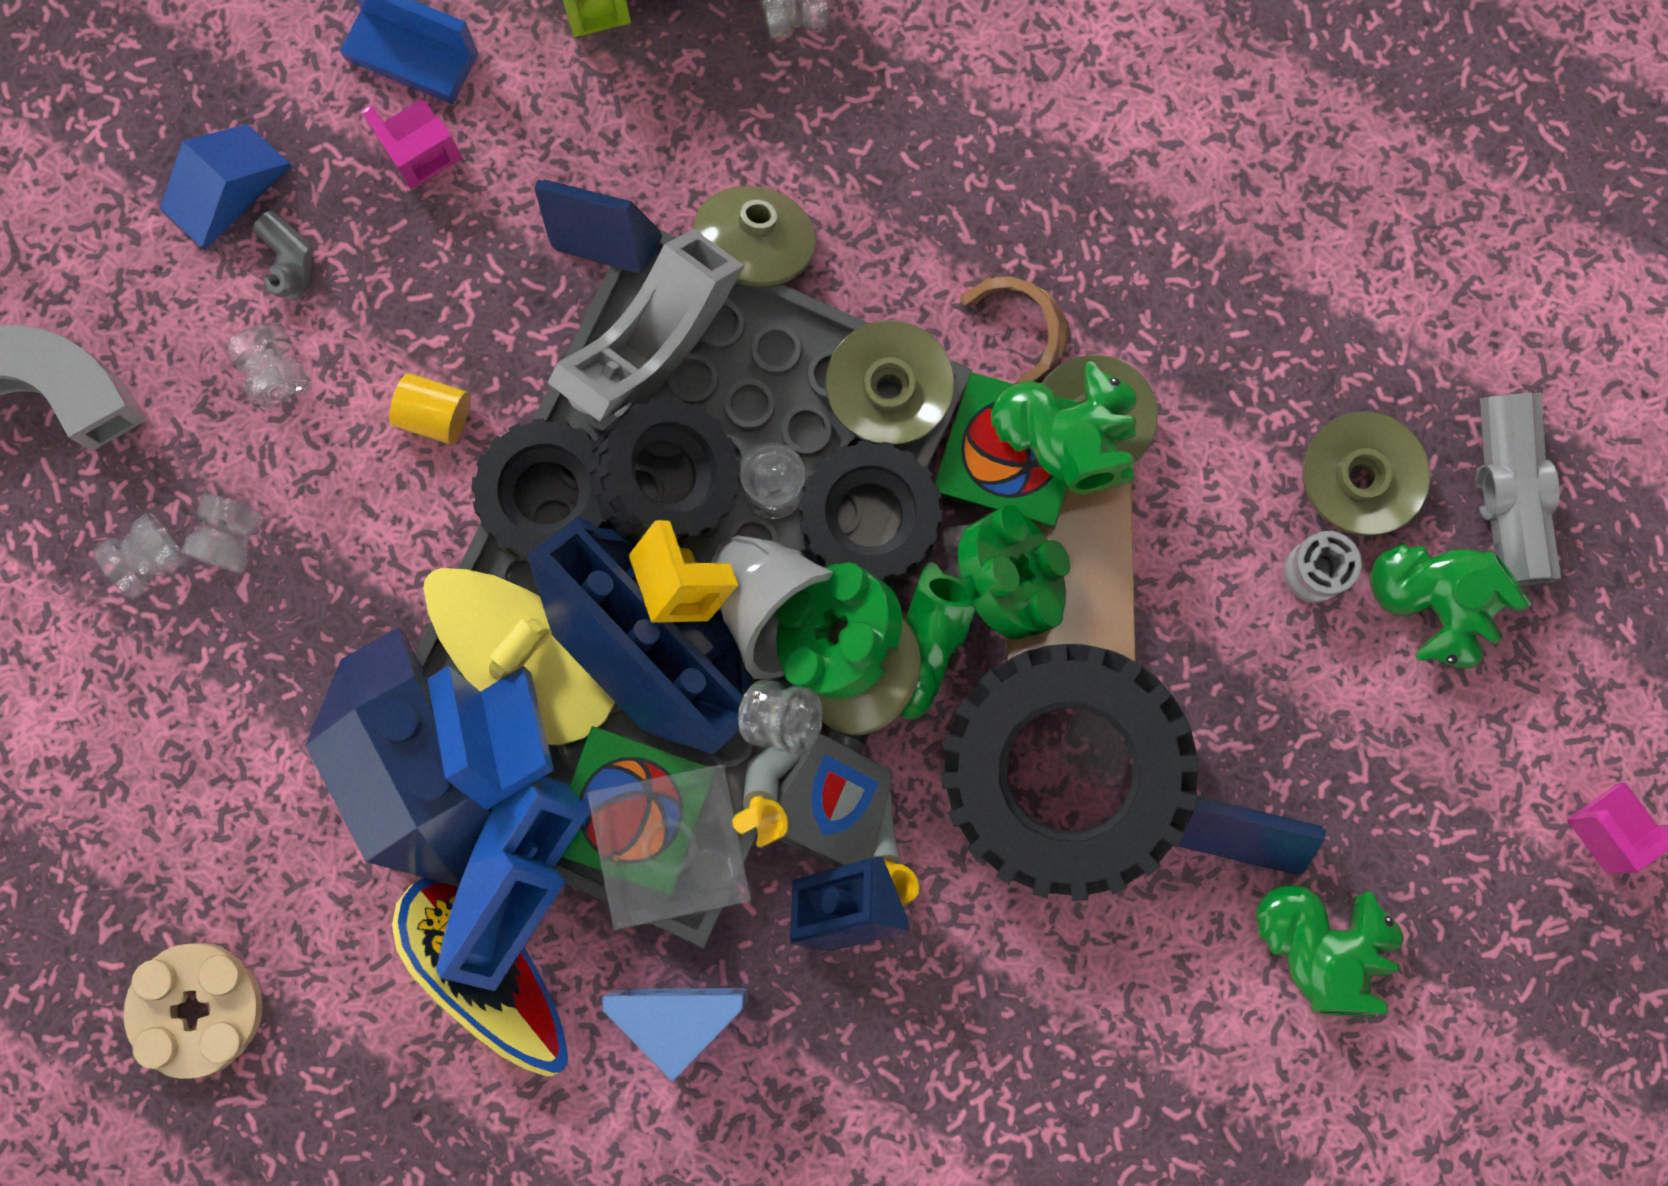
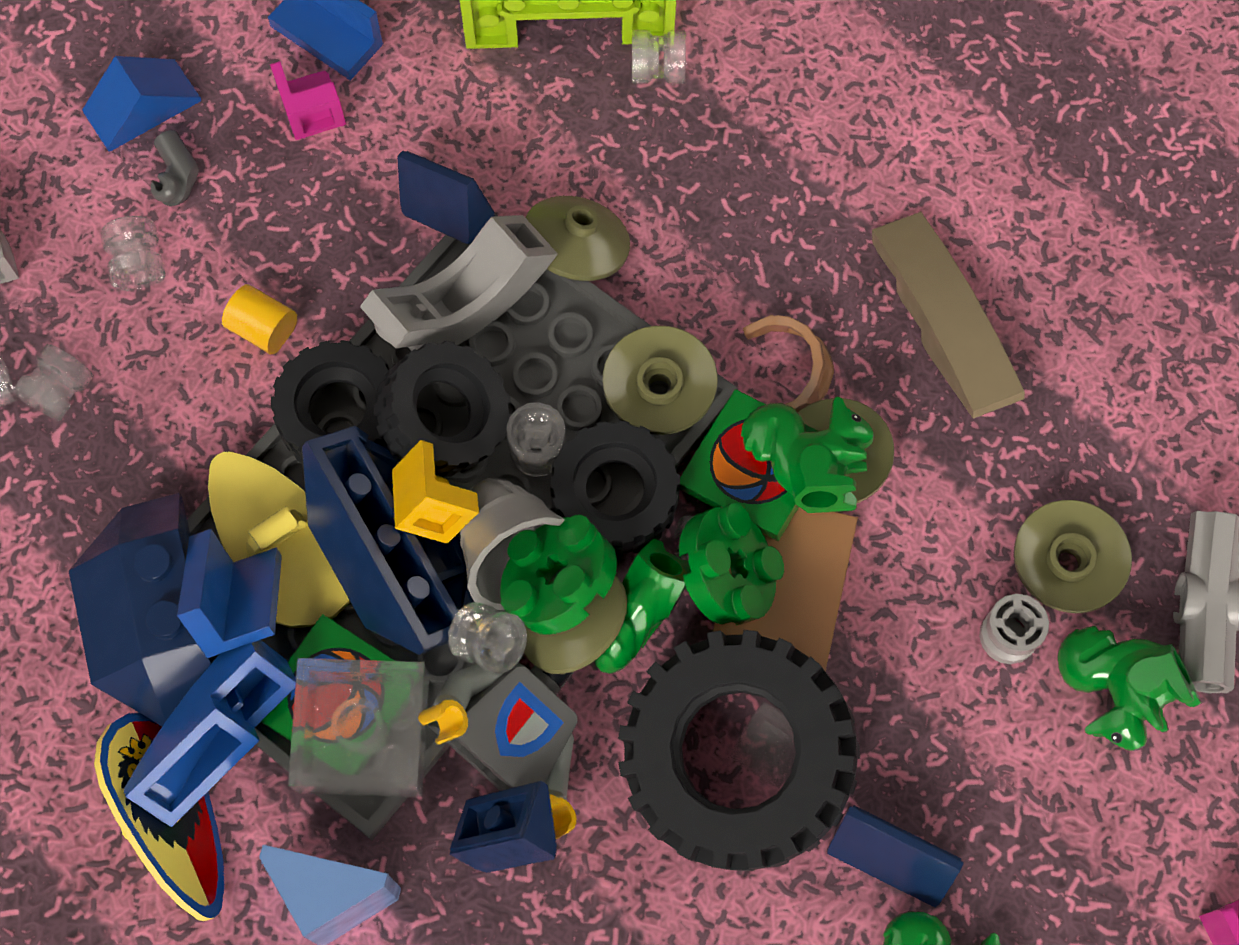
camera: 15 degrees right, 10 degrees down
none -> dark tan slope [872,212,1025,419]

